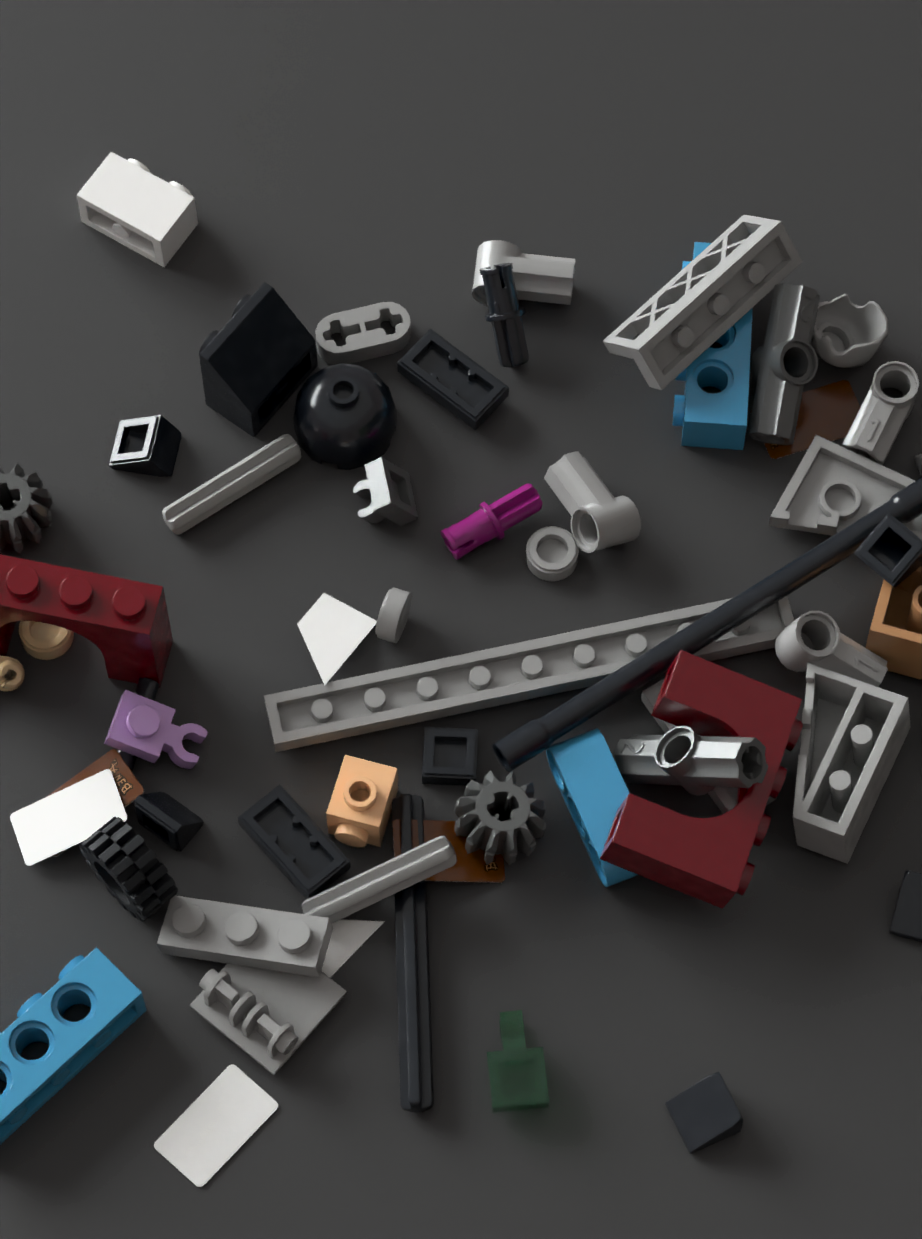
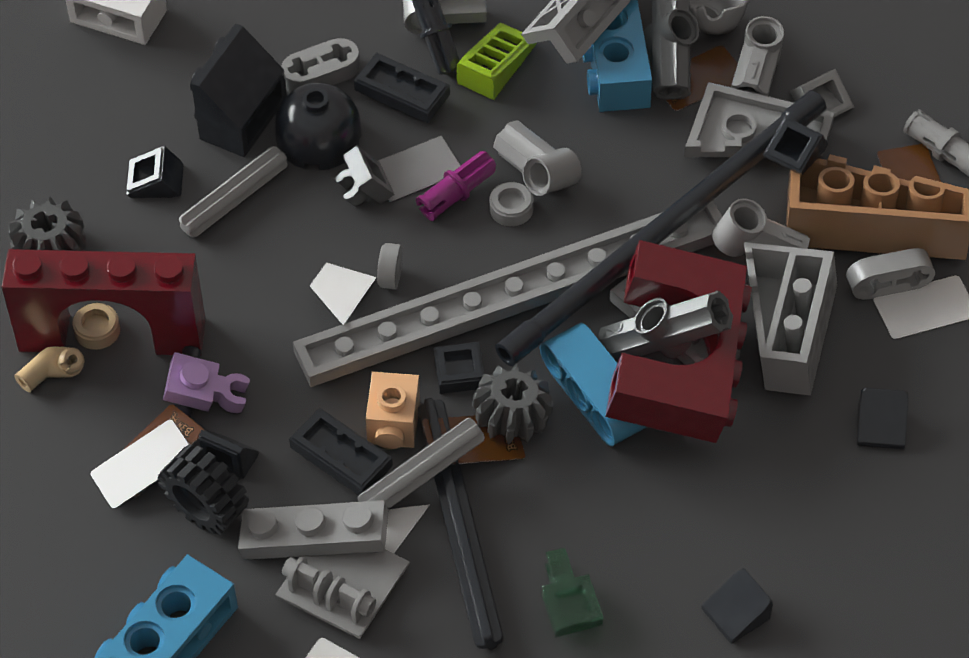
camera: 10 degrees left, 10 degrees down
none -> light grey sticker [378,136,461,202]
none -> lime slope [457,22,537,100]

